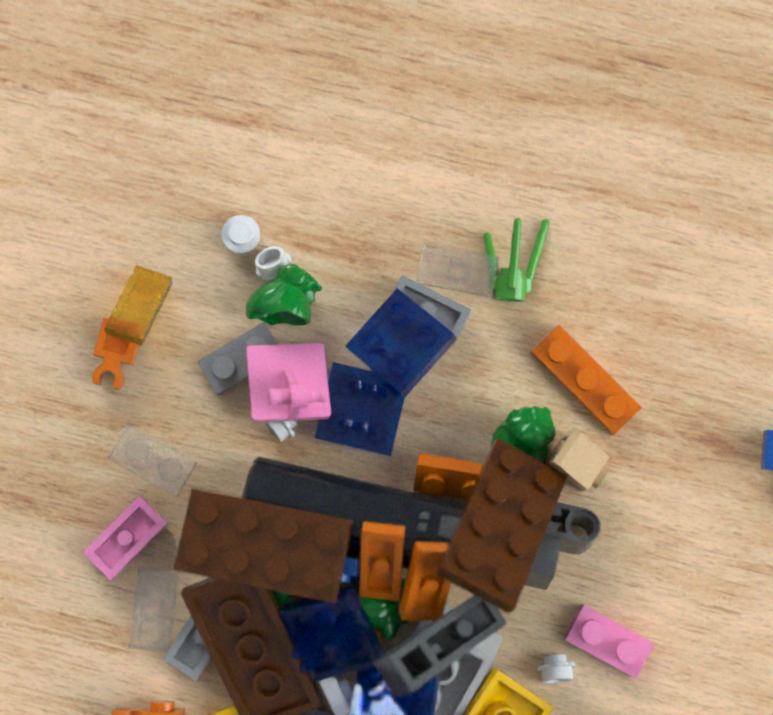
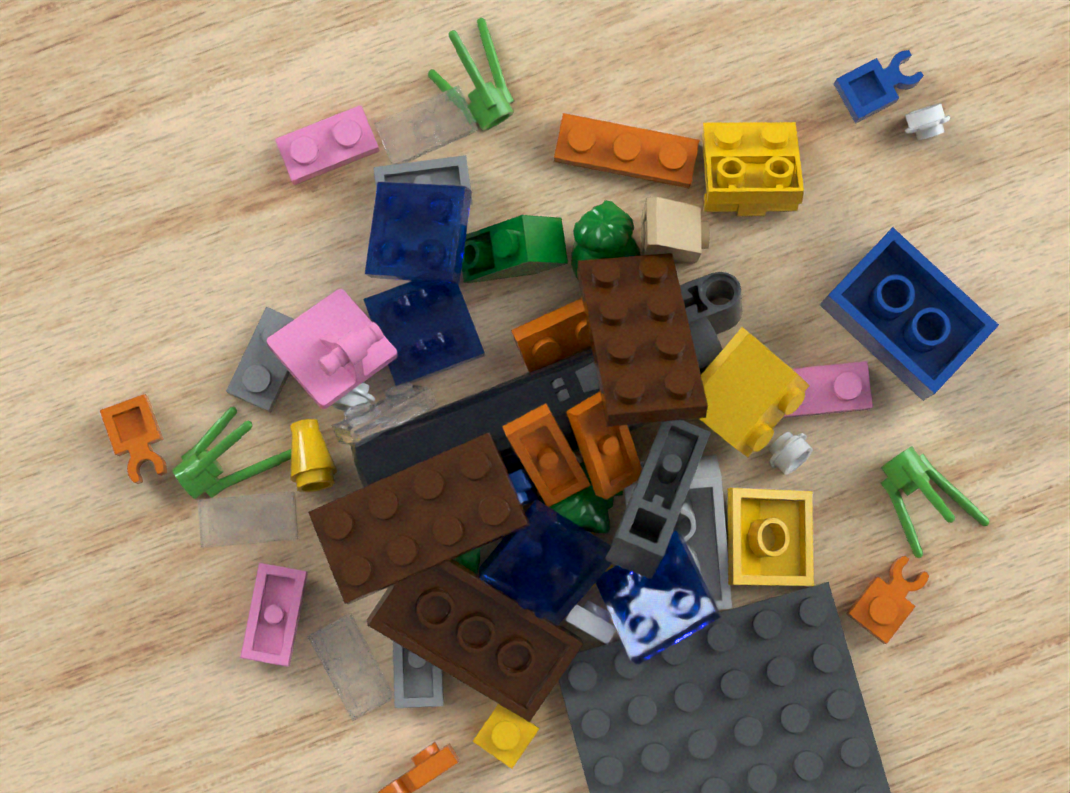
camera: 35 degrees left, 0 degrees up
clear yellow tile [105,265,173,346] -> none
white plate [221,215,260,254] -> none
green hair [246,263,322,326] -> none
white plate [255,246,292,282] -> none
none -> bright green plant [172,407,291,499]
none -> bright pink plate [275,105,379,185]
none -> yellow cone [290,419,337,492]
none -> clear plate [331,382,438,447]
none -> green slope [457,215,568,283]
none -> yellow slope [699,327,810,458]
none -> yellow plate [702,122,804,216]
none -> blue brick [820,227,999,401]

